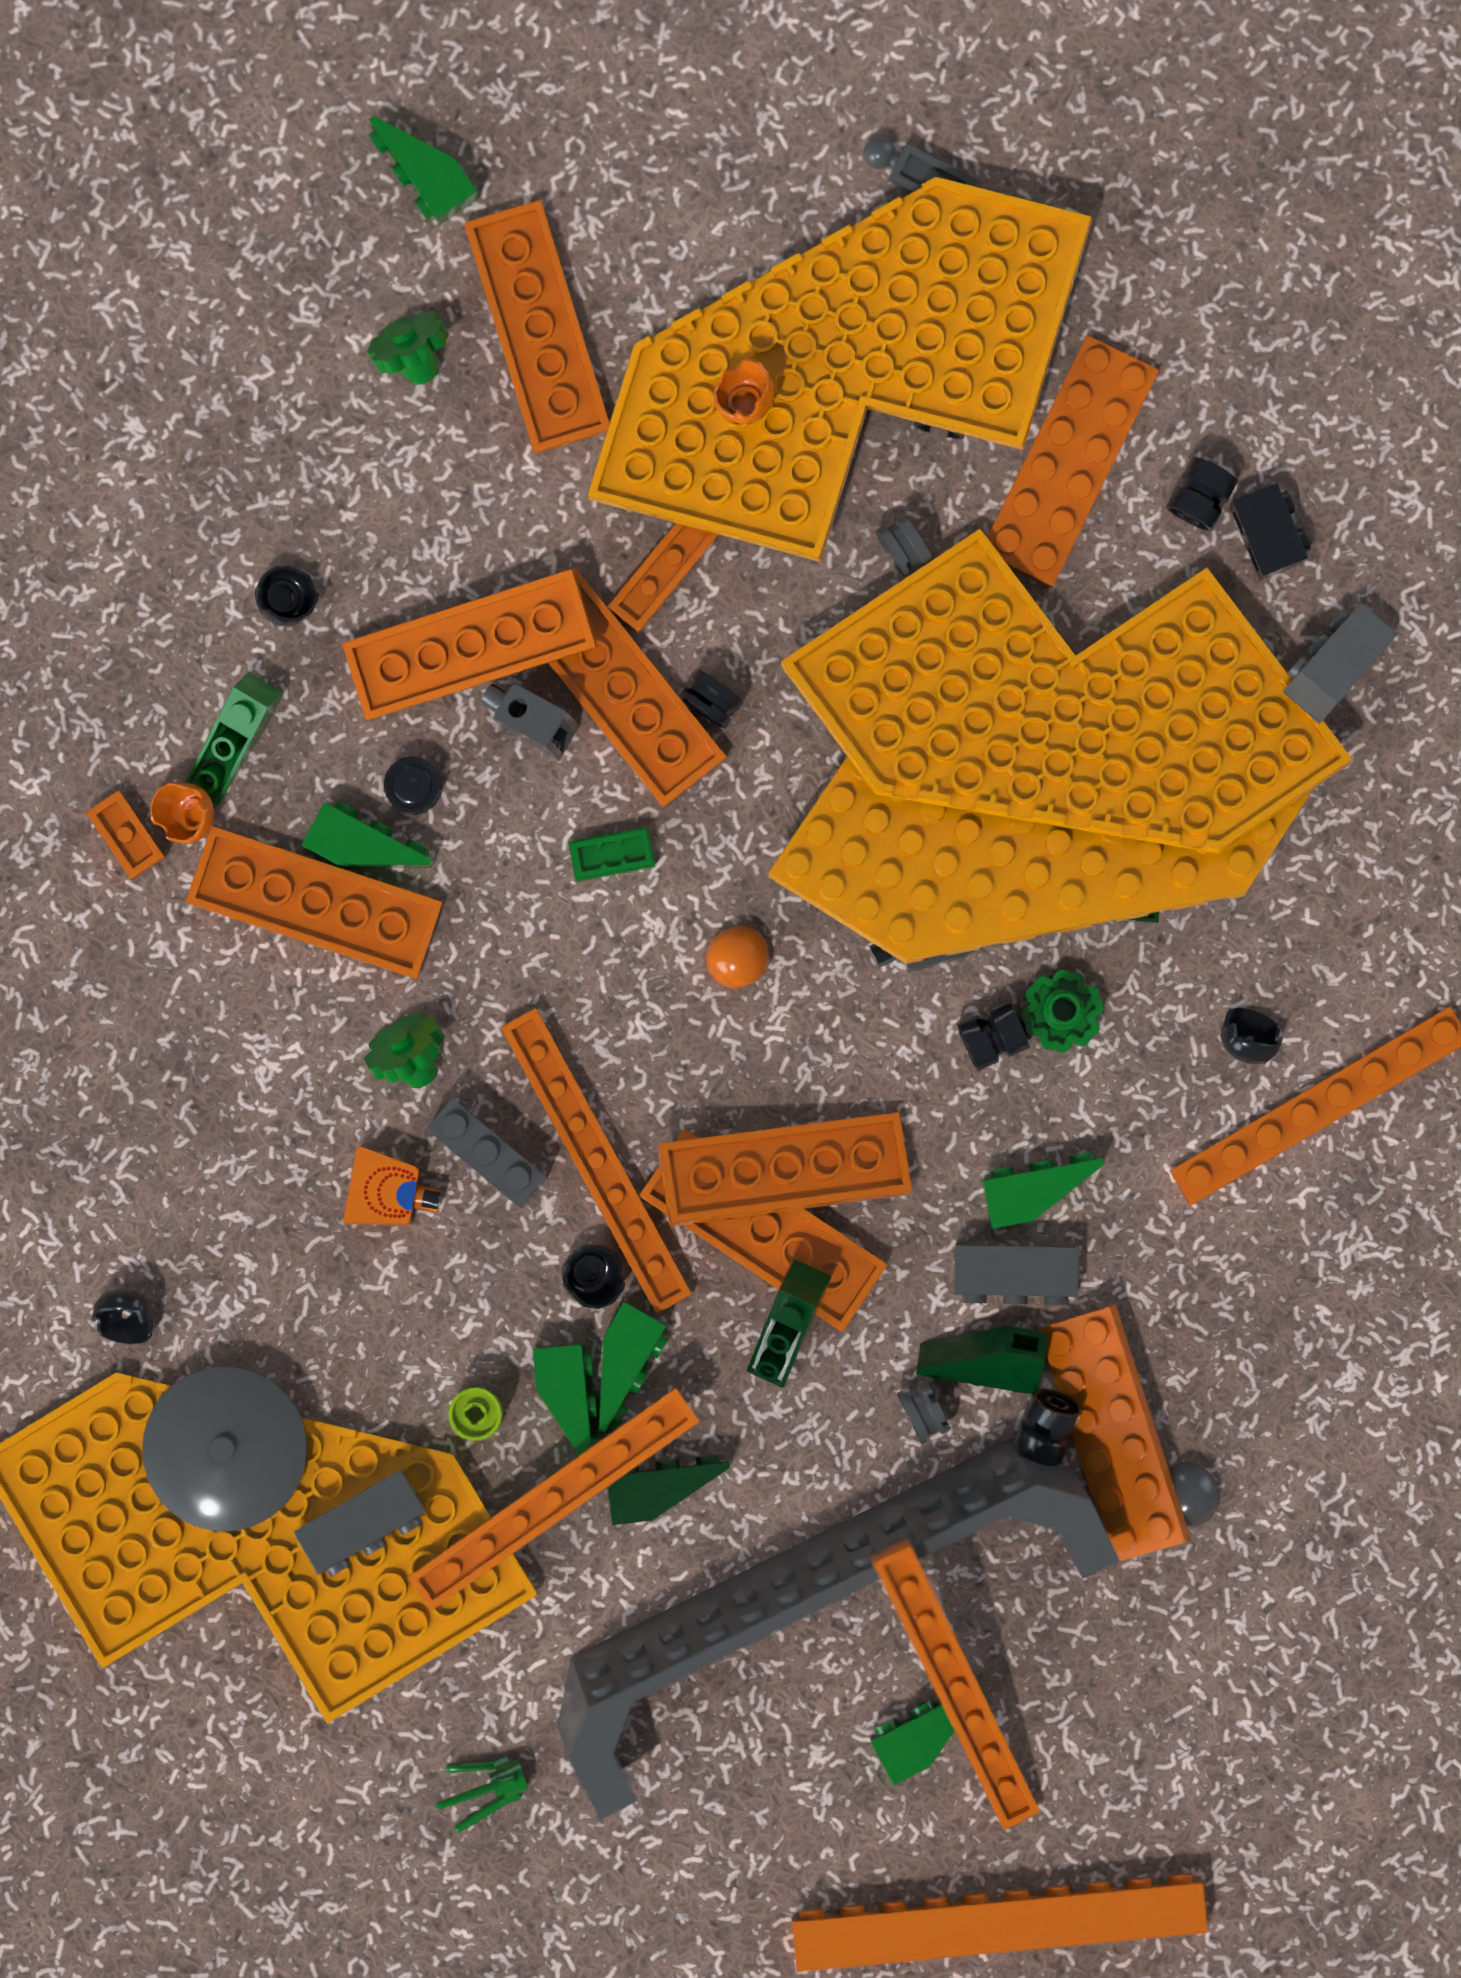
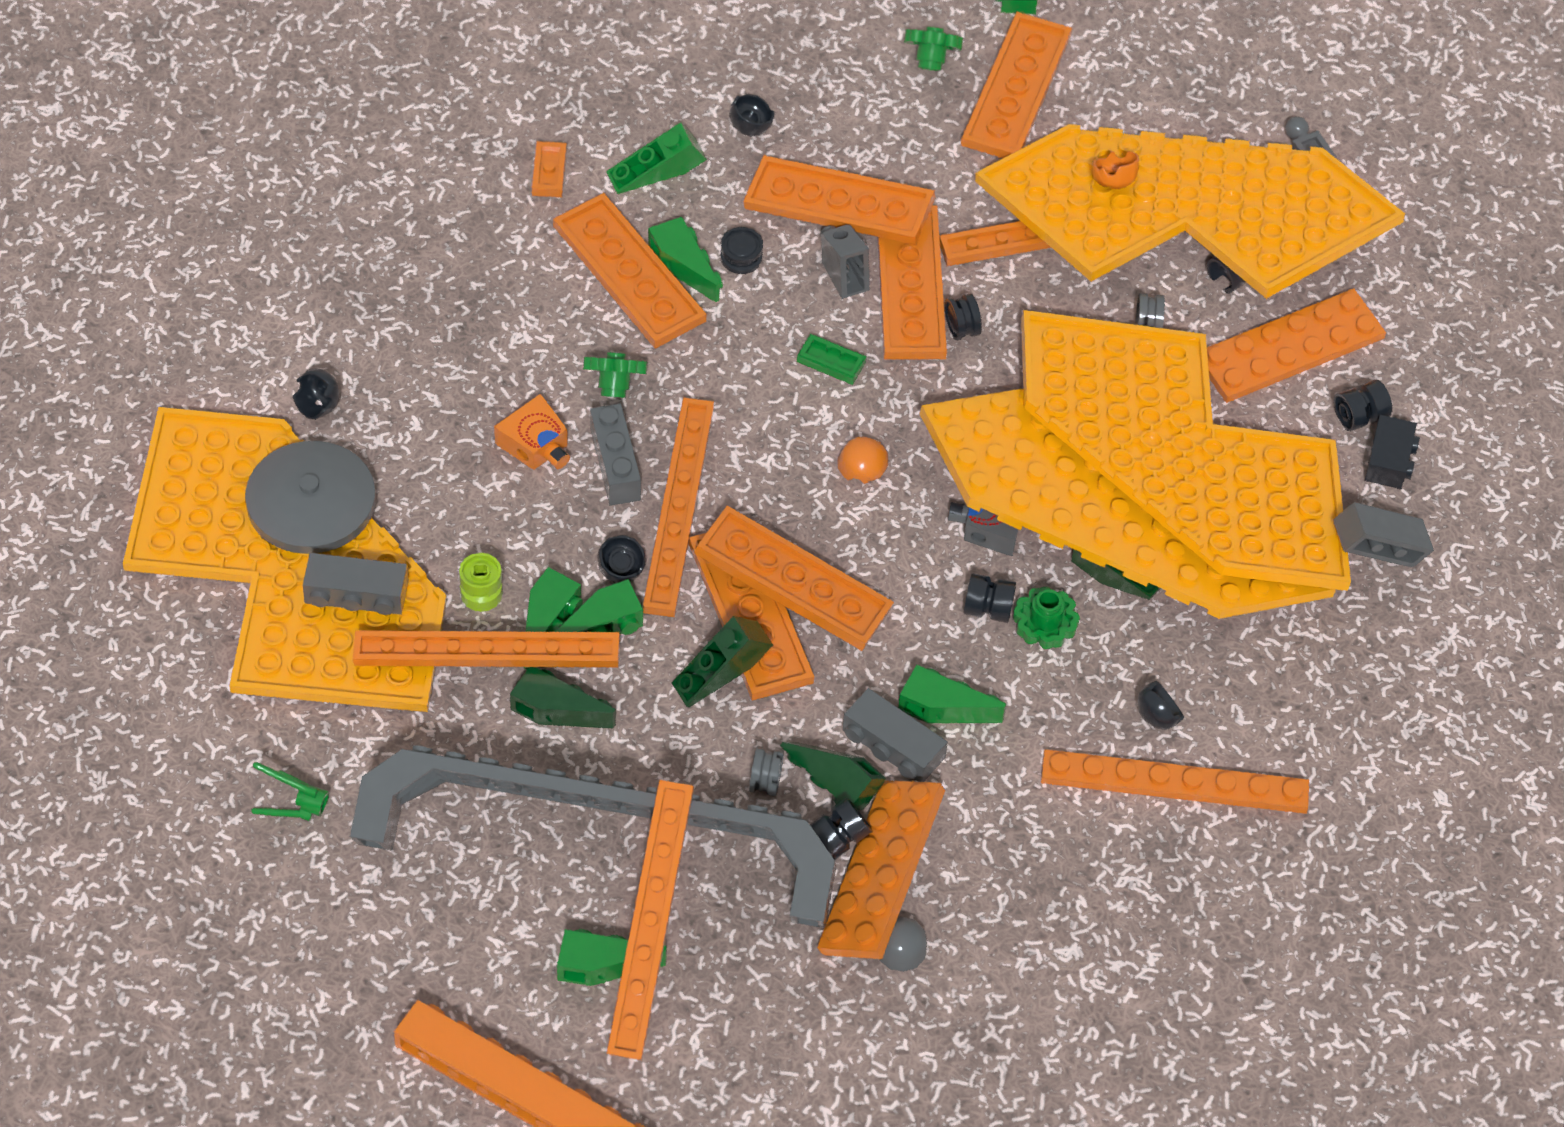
camera: 30 degrees right, 30 degrees down
orange hair [150,782,215,844] -> none

